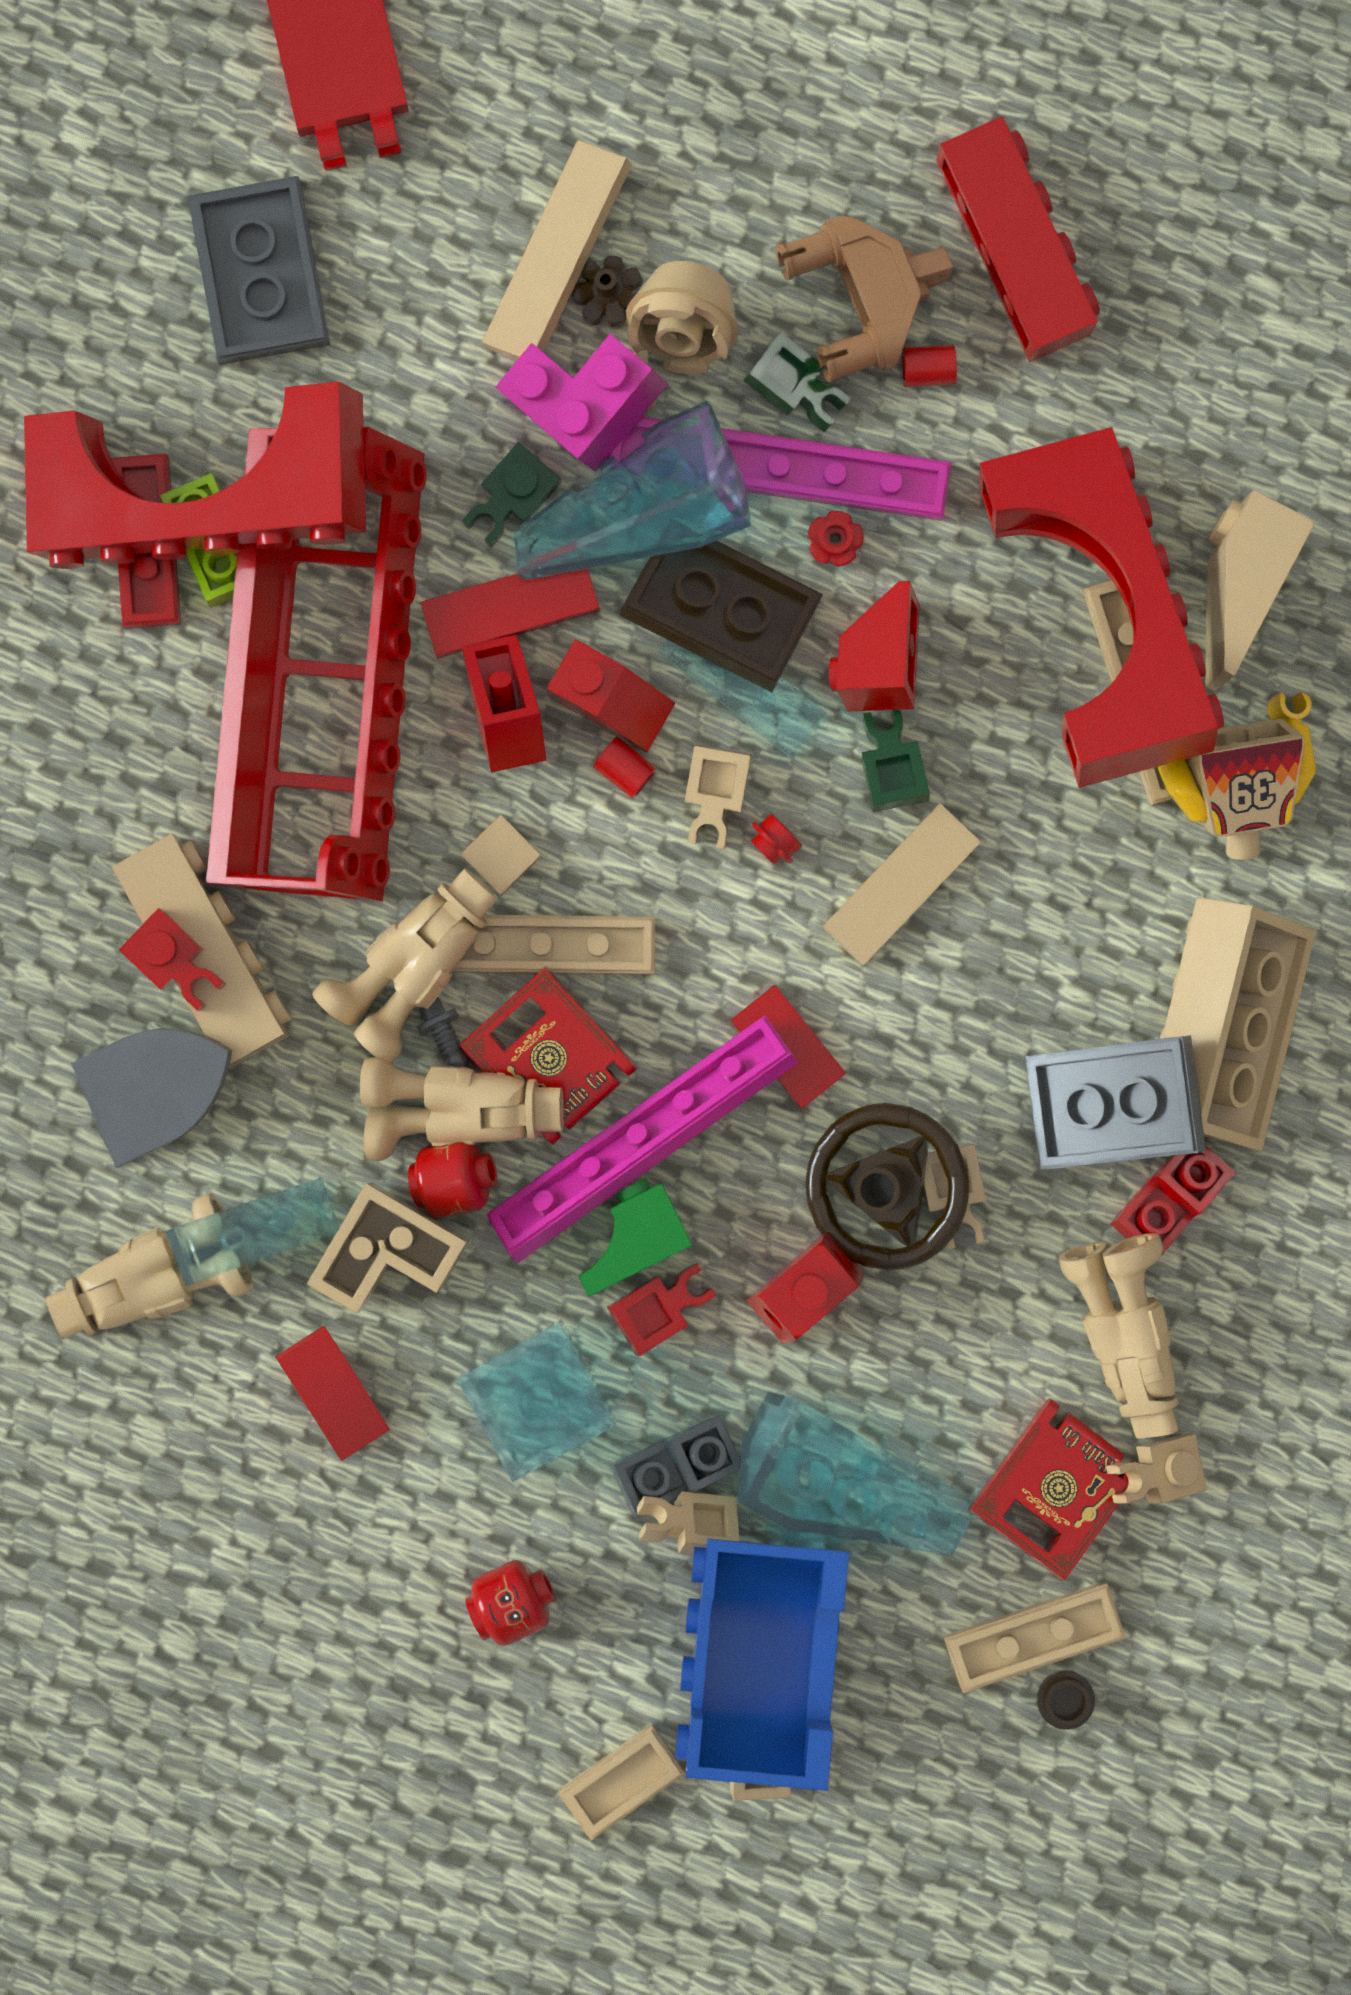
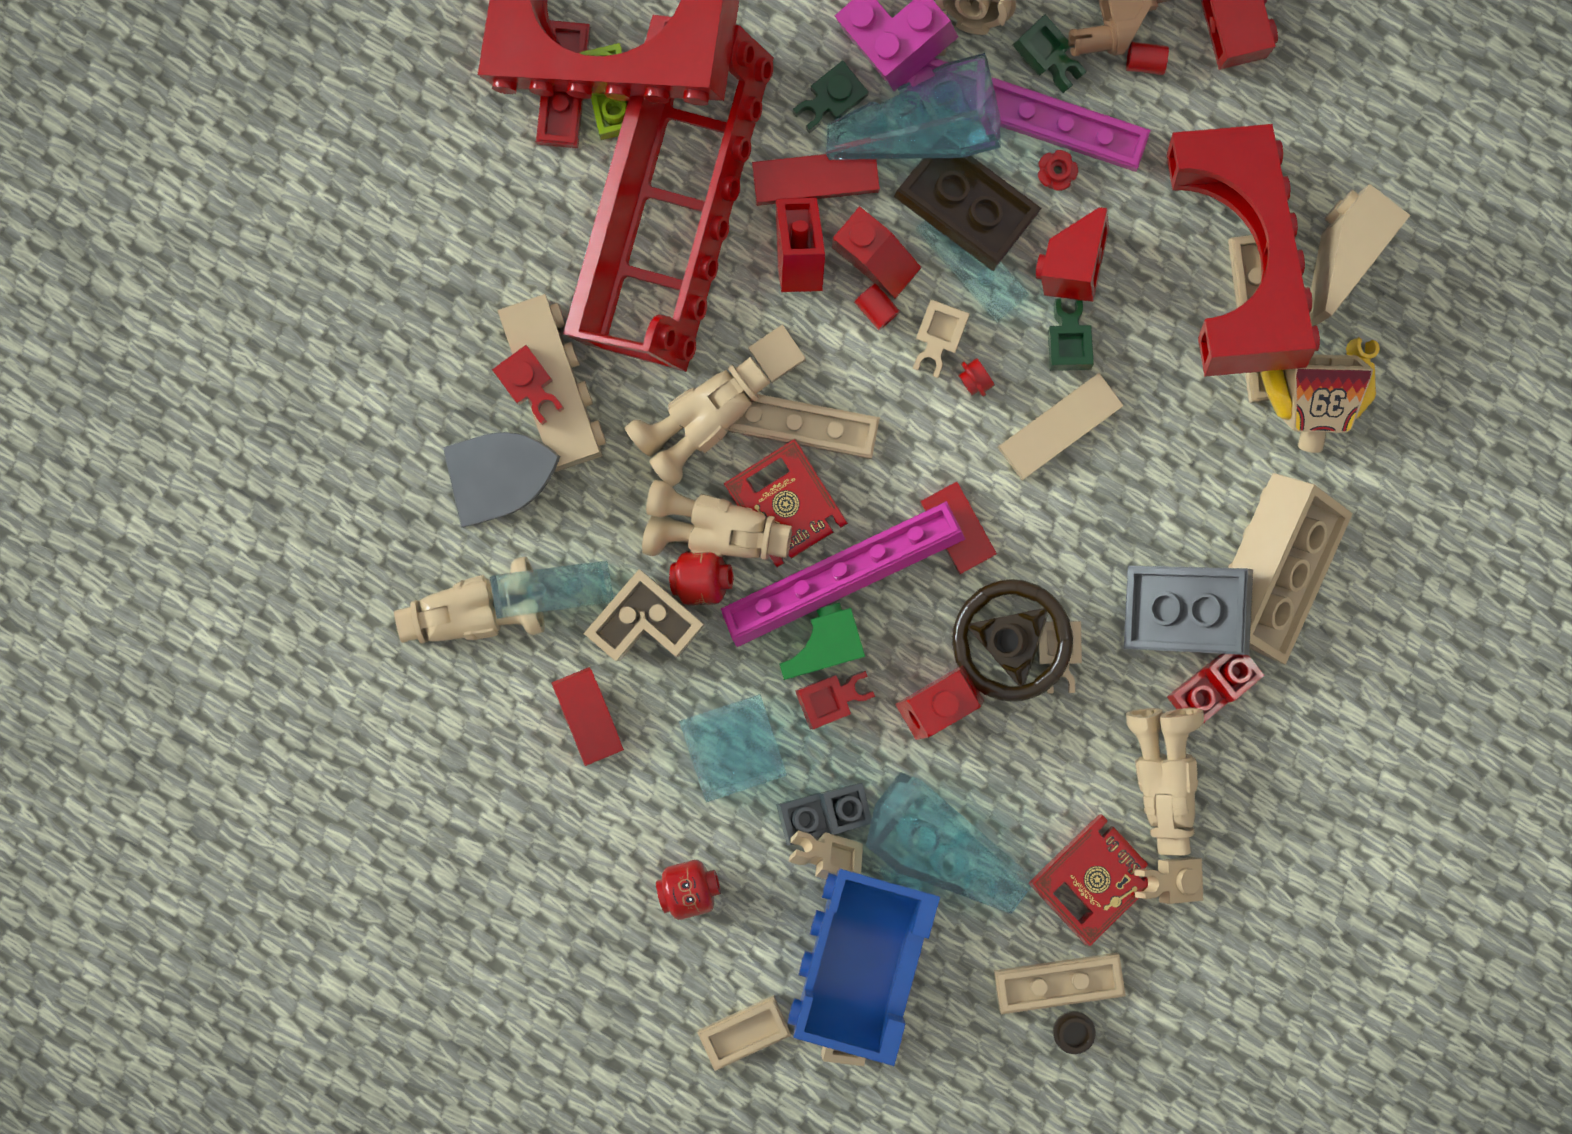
camera: 15 degrees right, 0 degrees up
dark grey piece [416,997,468,1067] -> none

